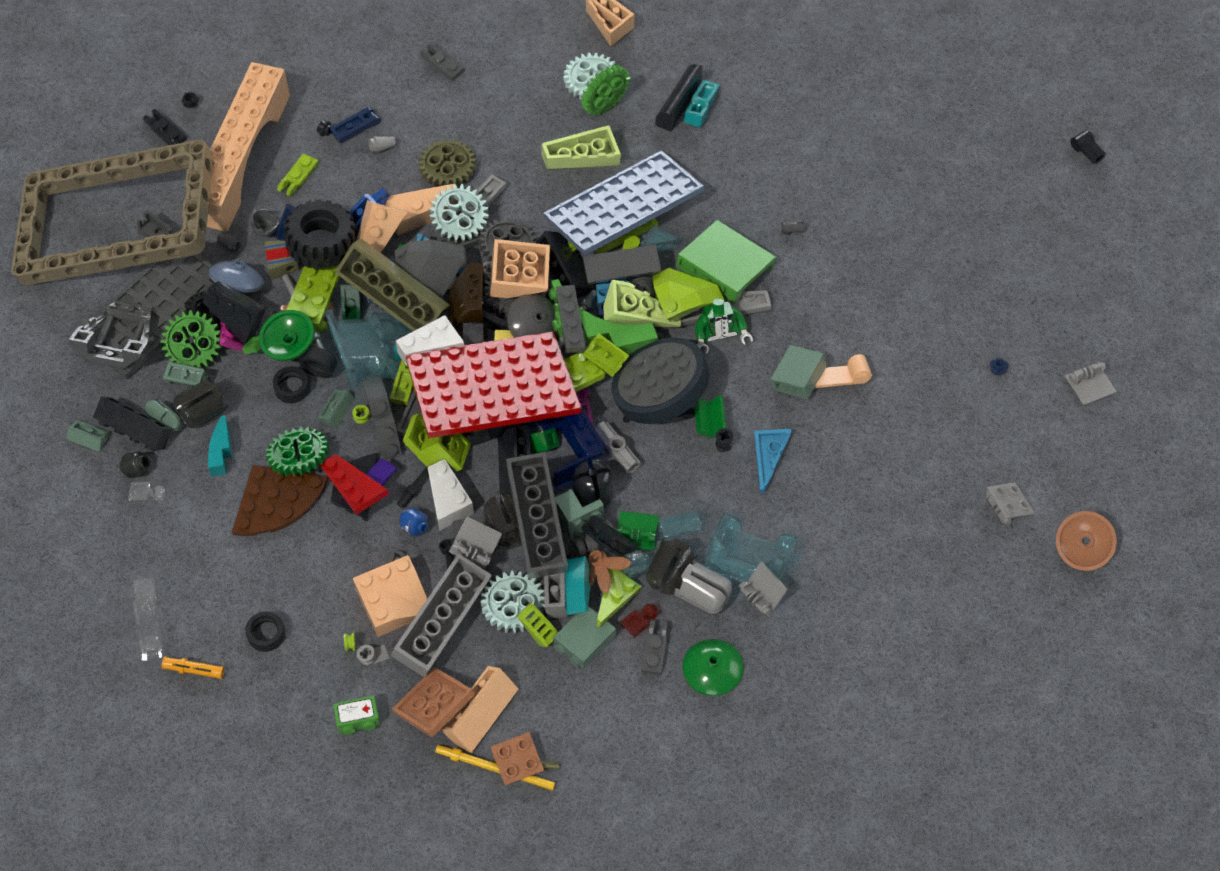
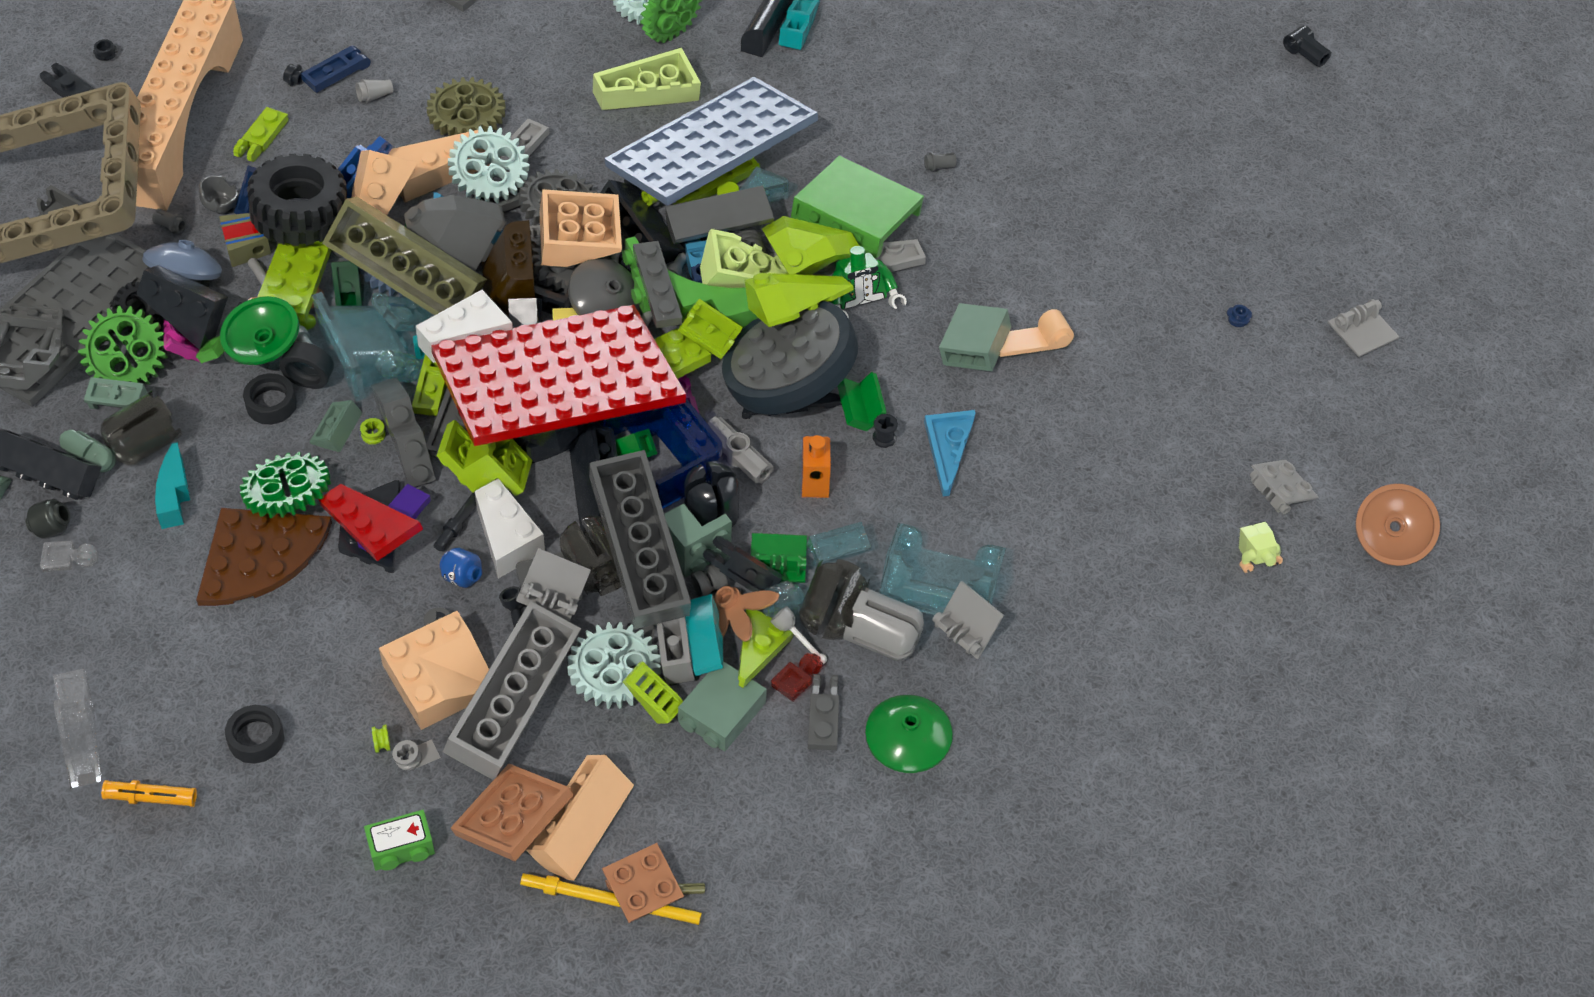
camera: 10 degrees left, 5 degrees down
none -> lime wedge [745,273,854,327]
none -> light grey hinge [770,606,827,665]
none -> orange torso [802,435,831,498]
none -> yellowish green piece [1239,522,1283,573]

